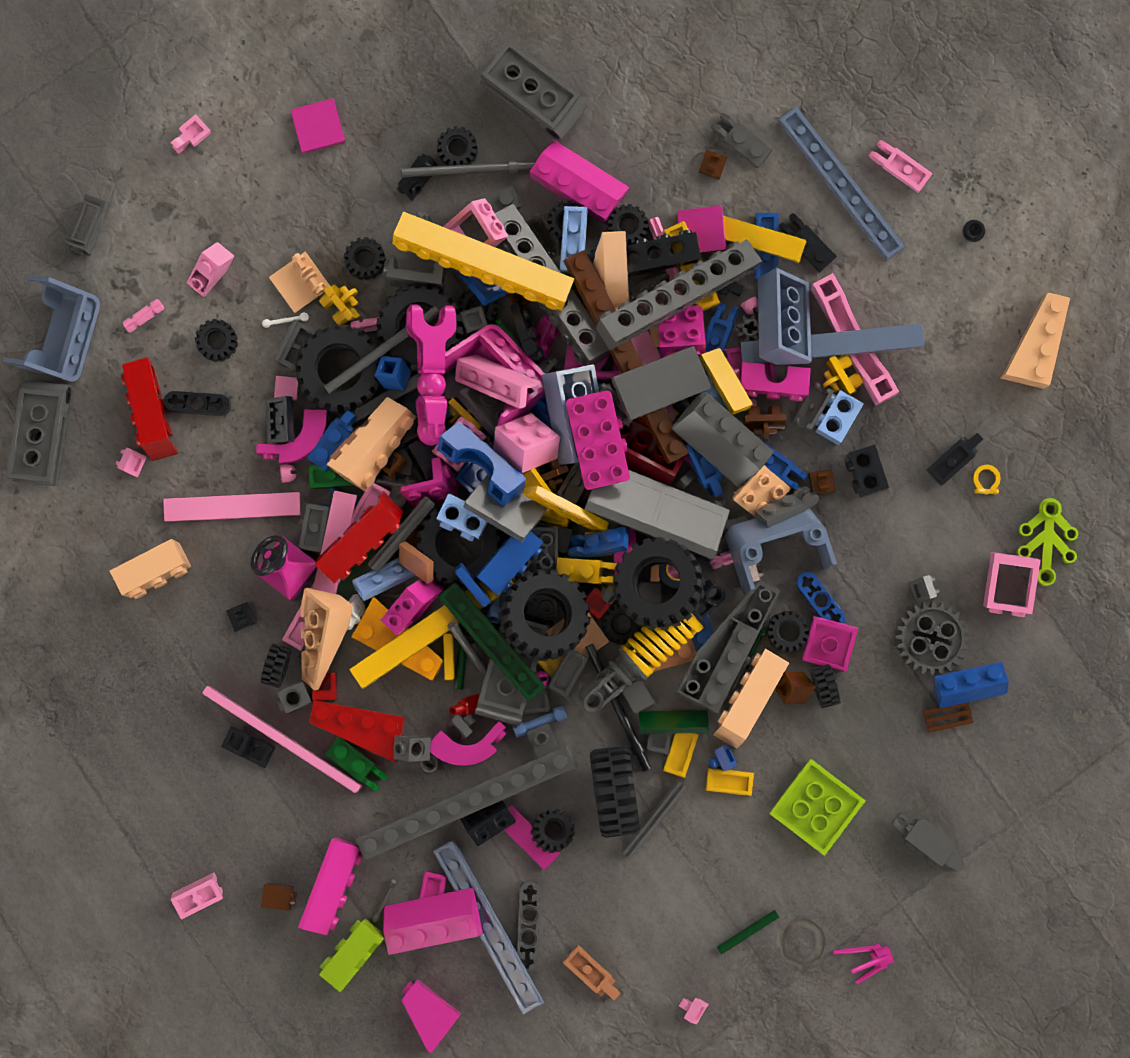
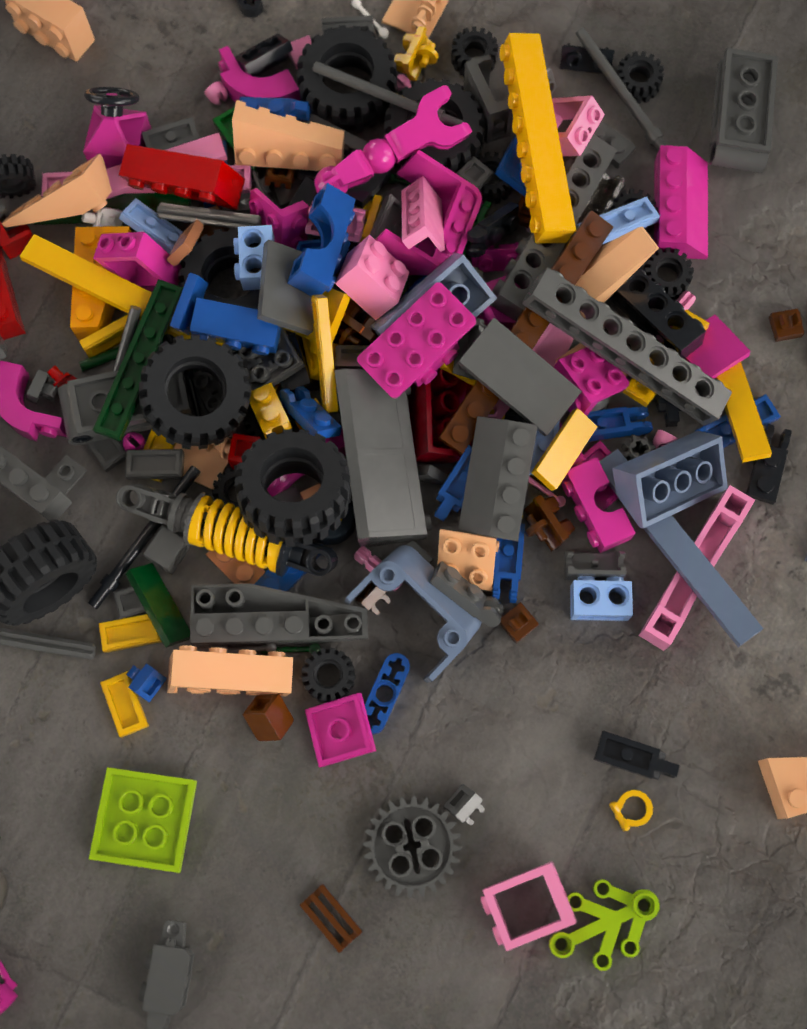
camera: 60 degrees right, 10 degrees down
bright pink tile [164,492,301,522] -> none
black tile [226,602,256,632] -> none
blue brick [375,356,411,391] -> none
medium blue bar [512,705,568,738] -> none
black tyre [810,664,841,709] -> none
yellow hips [822,355,863,395] -> none
black brick [845,445,889,498] -> none
blue brick [934,662,1009,708] -> none

